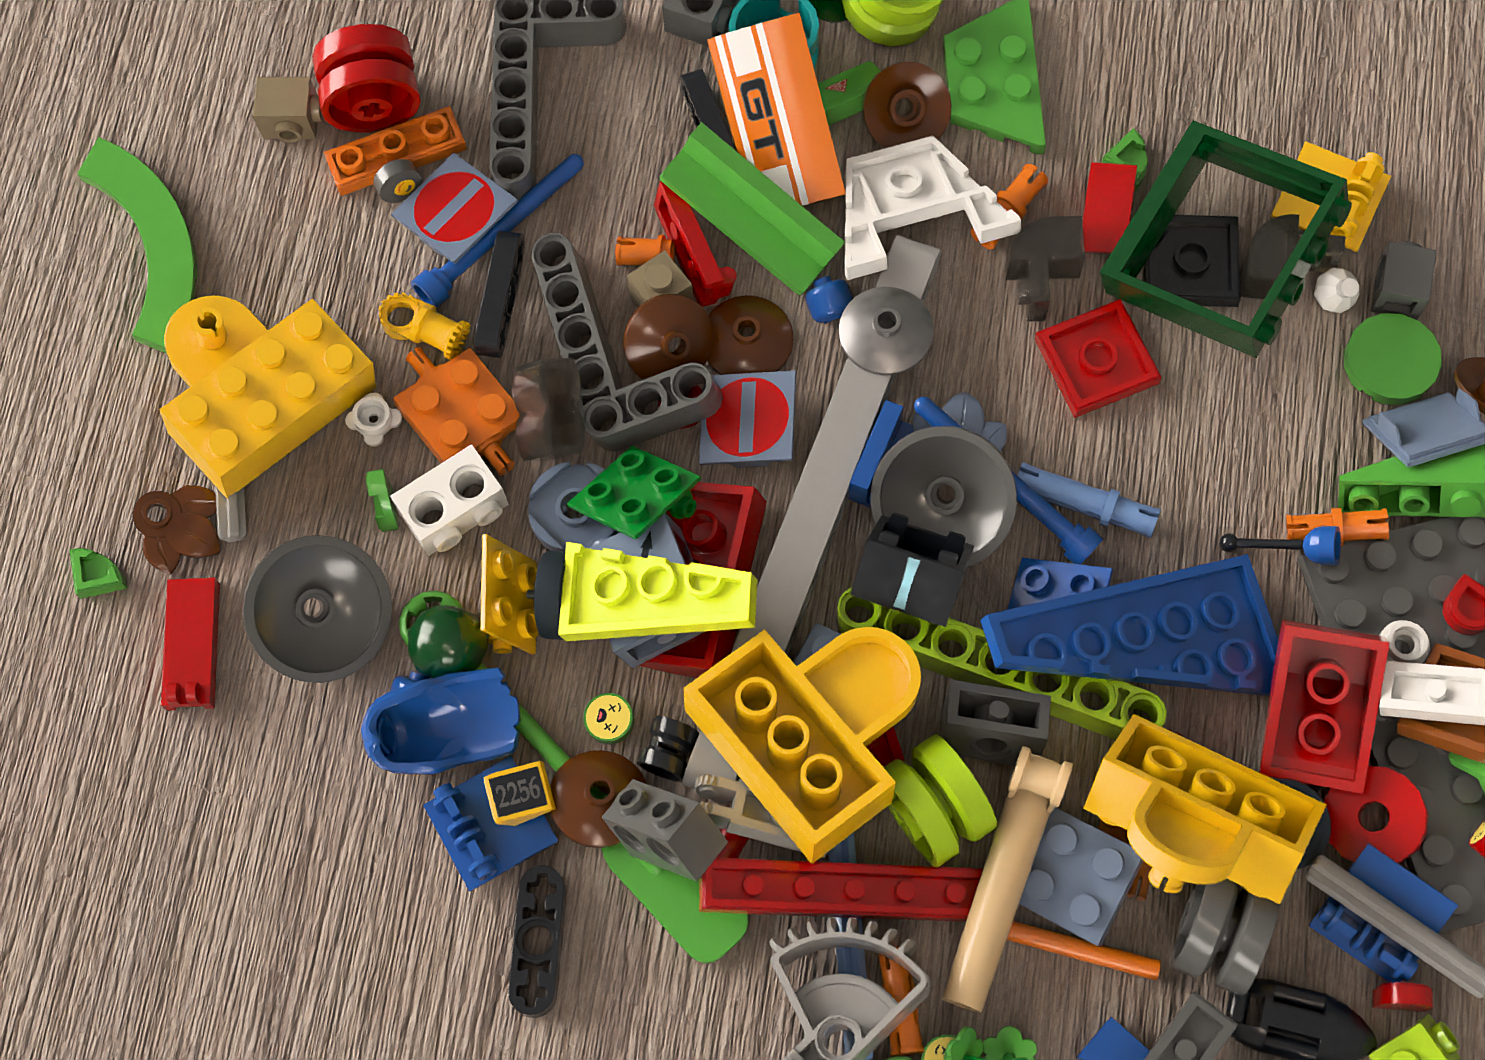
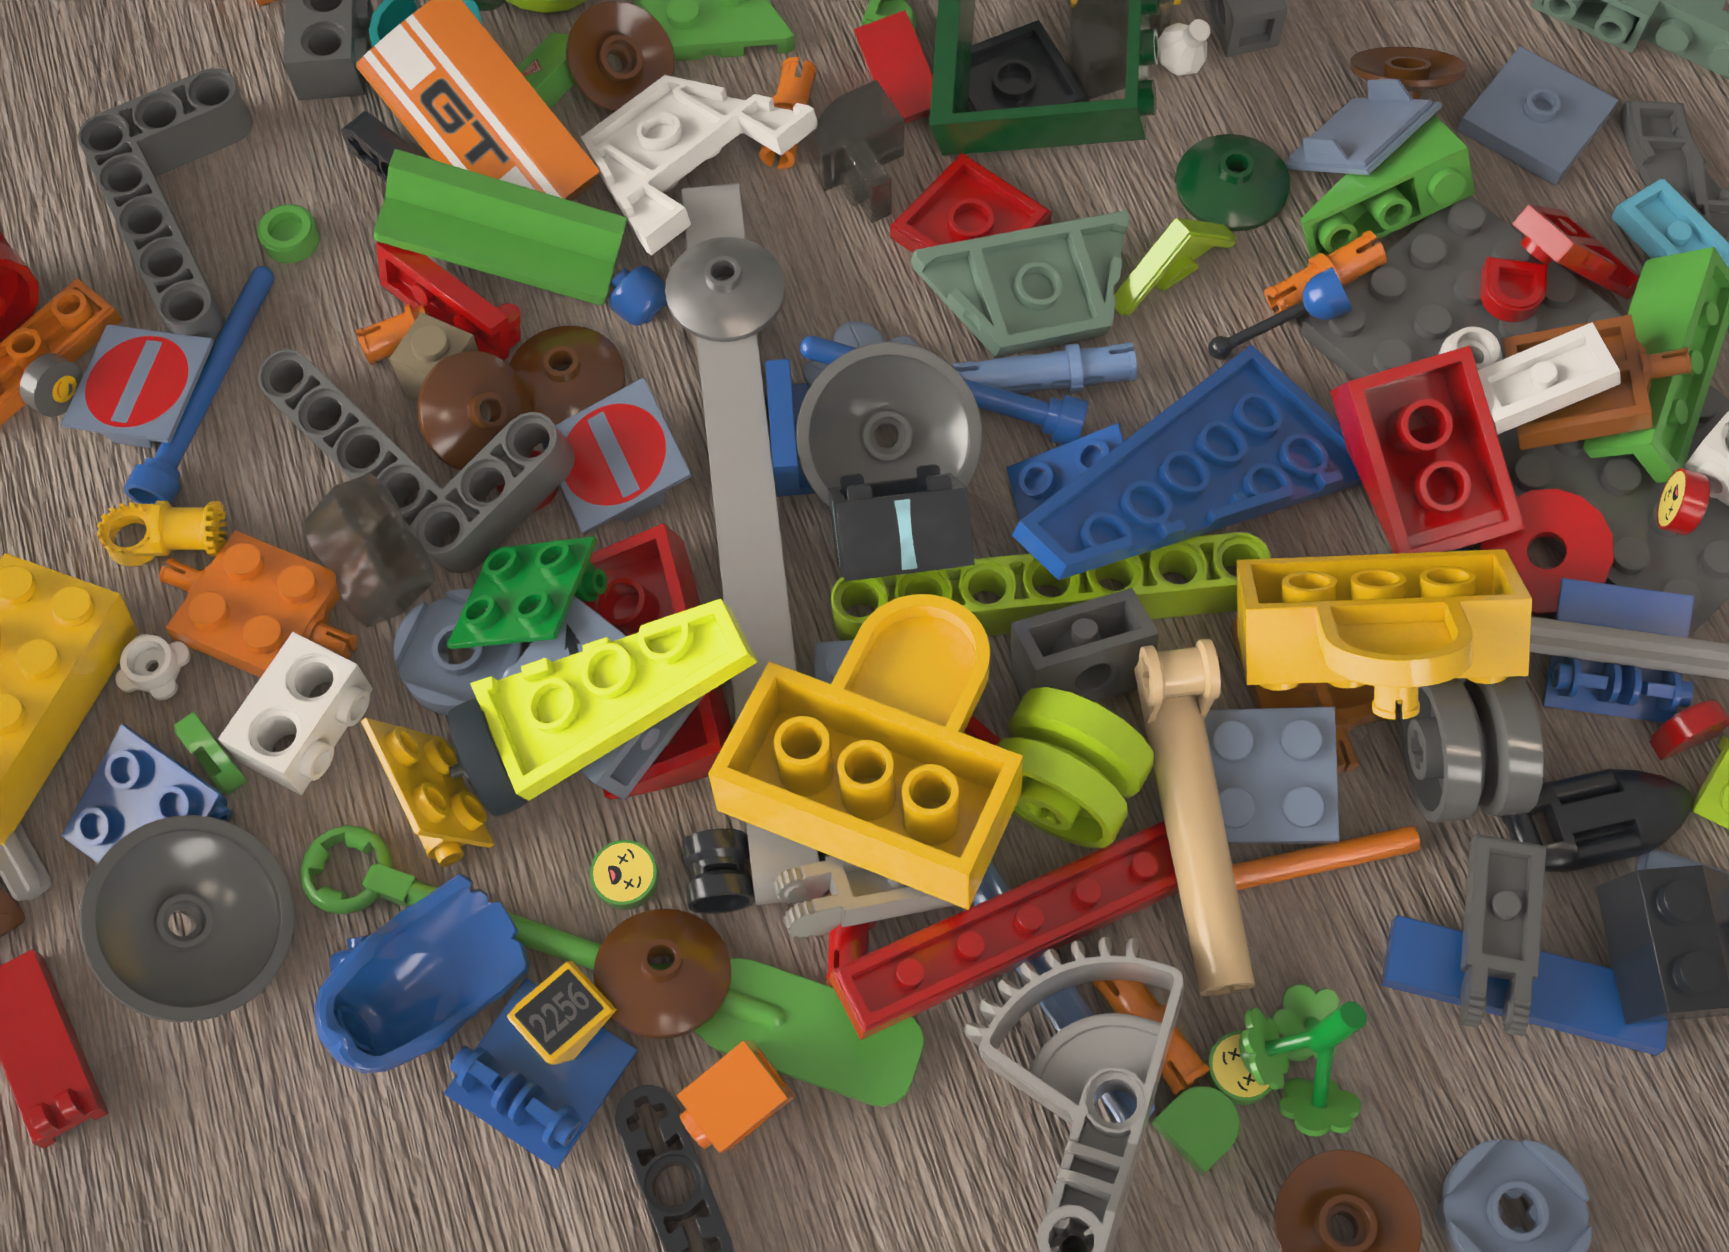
camera: 30 degrees left, 5 degrees down
dark green hair [408,605,488,678] -> none
black beam [475,231,525,358] -> none
dark grey brick [601,779,728,882] -> none
bright green tile [1344,313,1442,405] -> none
none -> hinge [61,724,232,863]
none -> bright green tile [257,204,320,263]
none -> orange brick [676,1040,796,1153]
none -> sand green wing [910,210,1130,358]
none -> lime tile [1114,218,1237,317]
none -> dark green dish [1175,134,1290,231]

